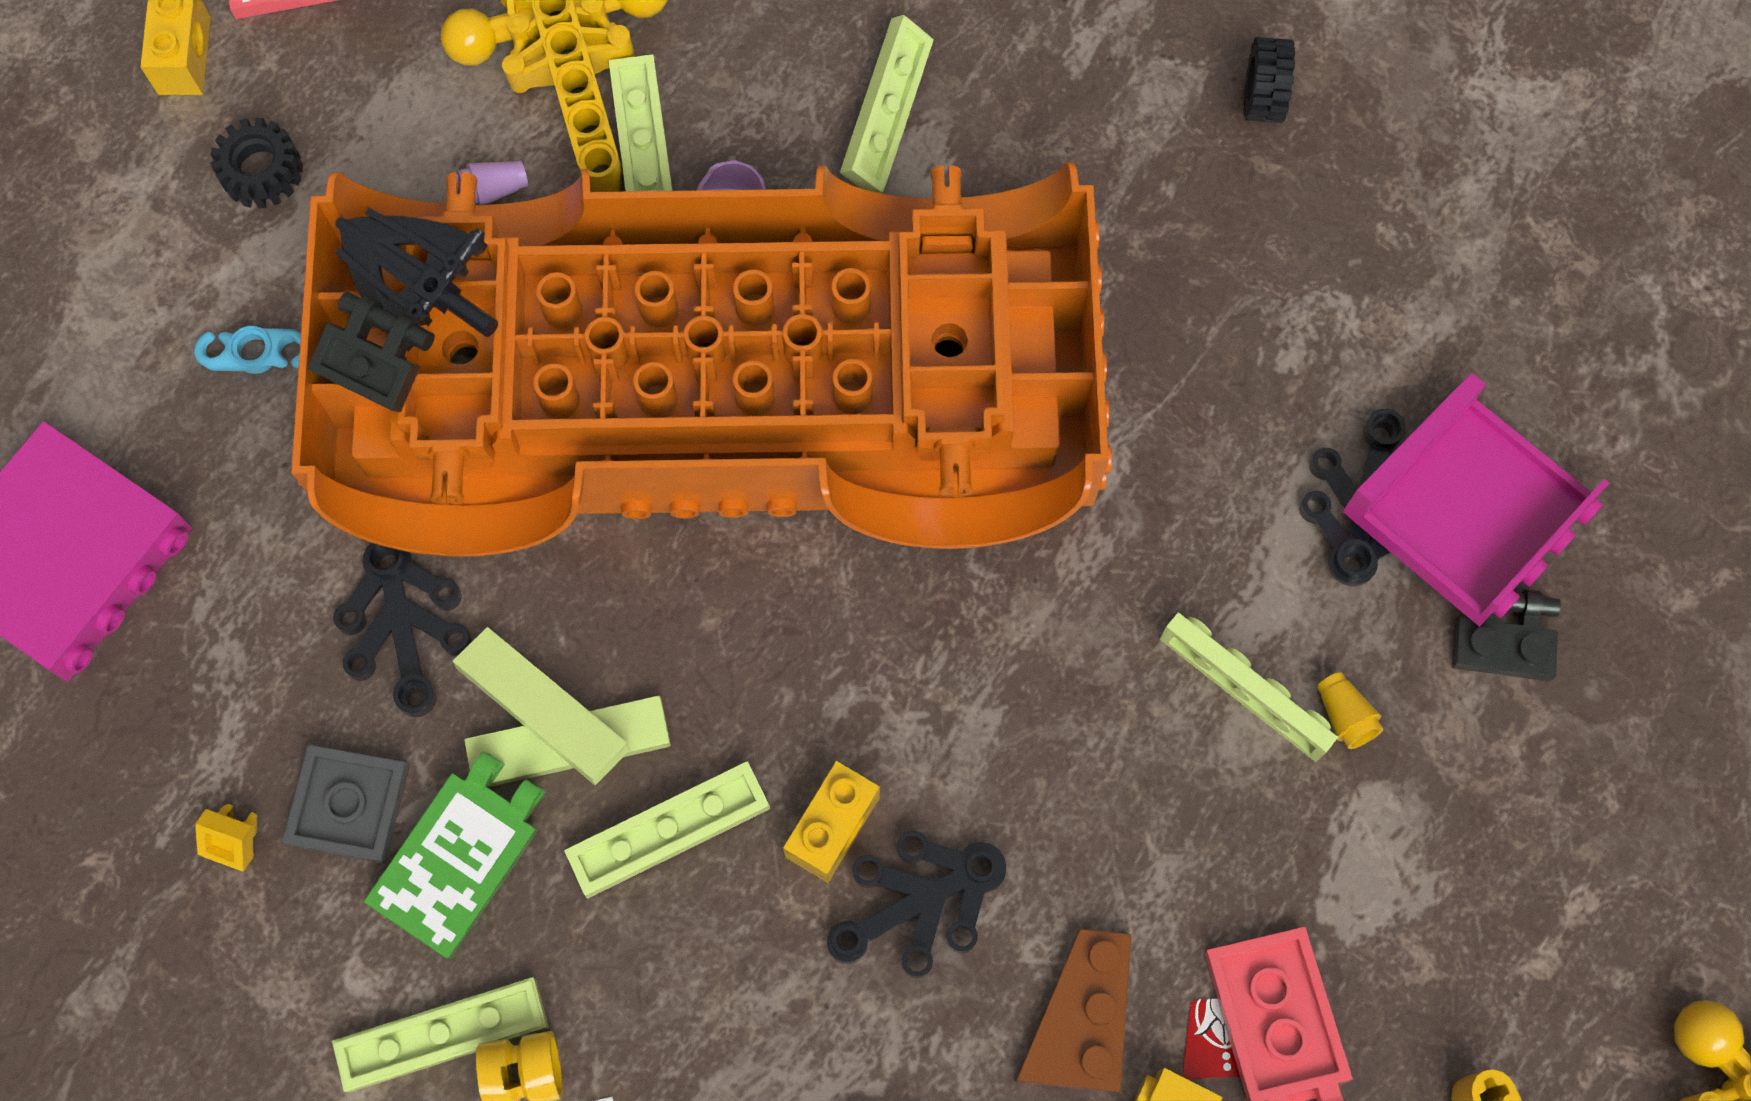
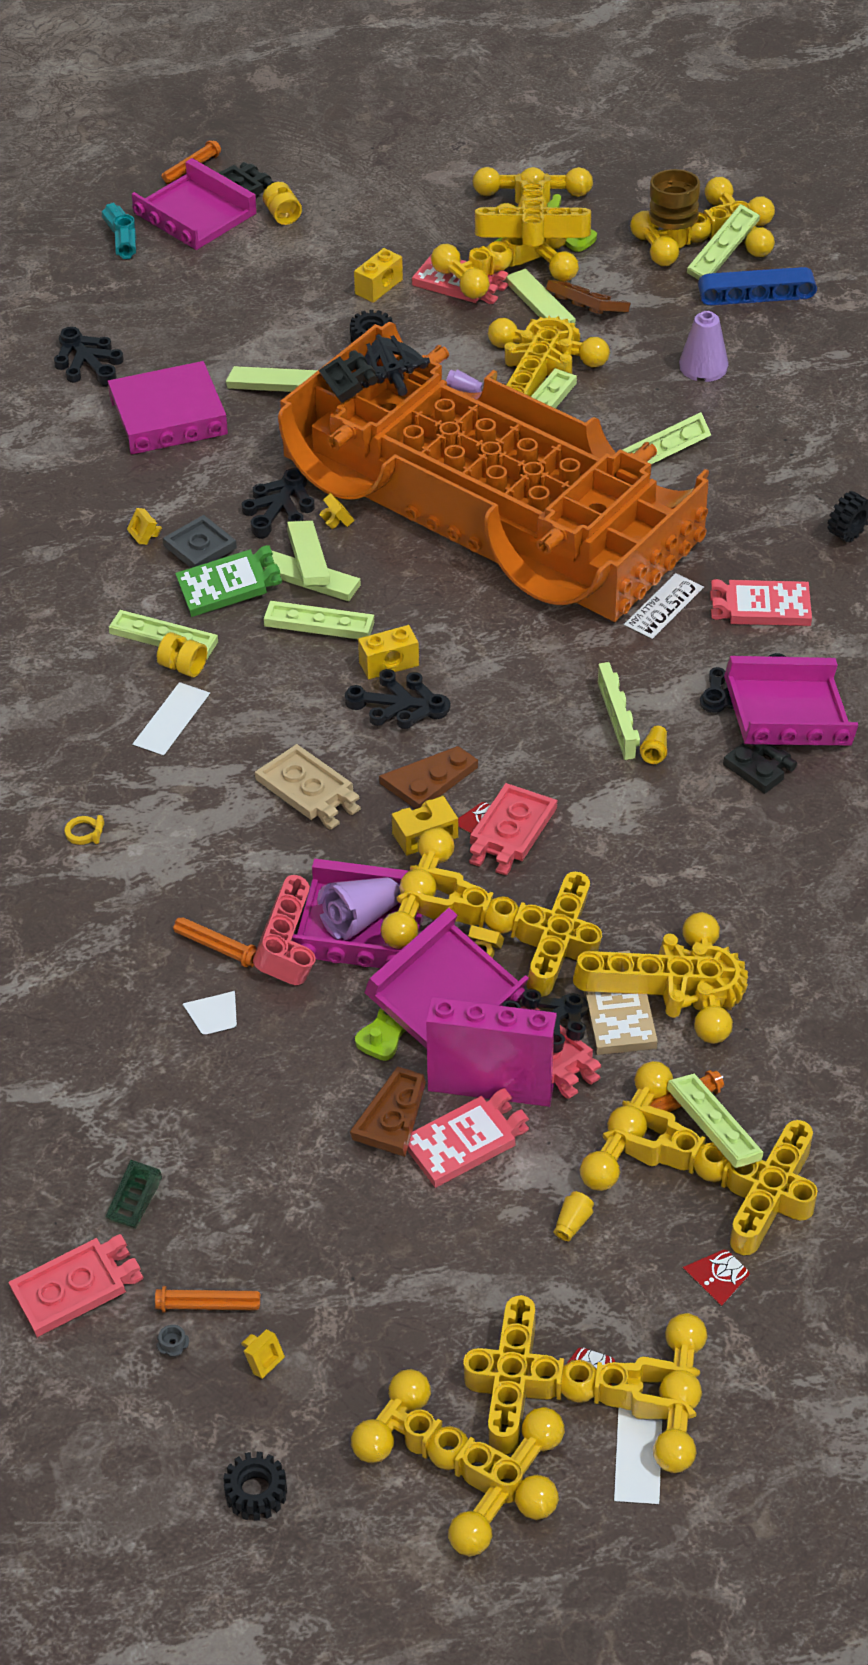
camera: 40 degrees right, 25 degrees down
none -> yellowish green tile [226,366,318,392]
none -> yellow tile [319,493,355,529]
none -> white sticker [624,573,704,639]
none -> coral tile [710,579,812,626]

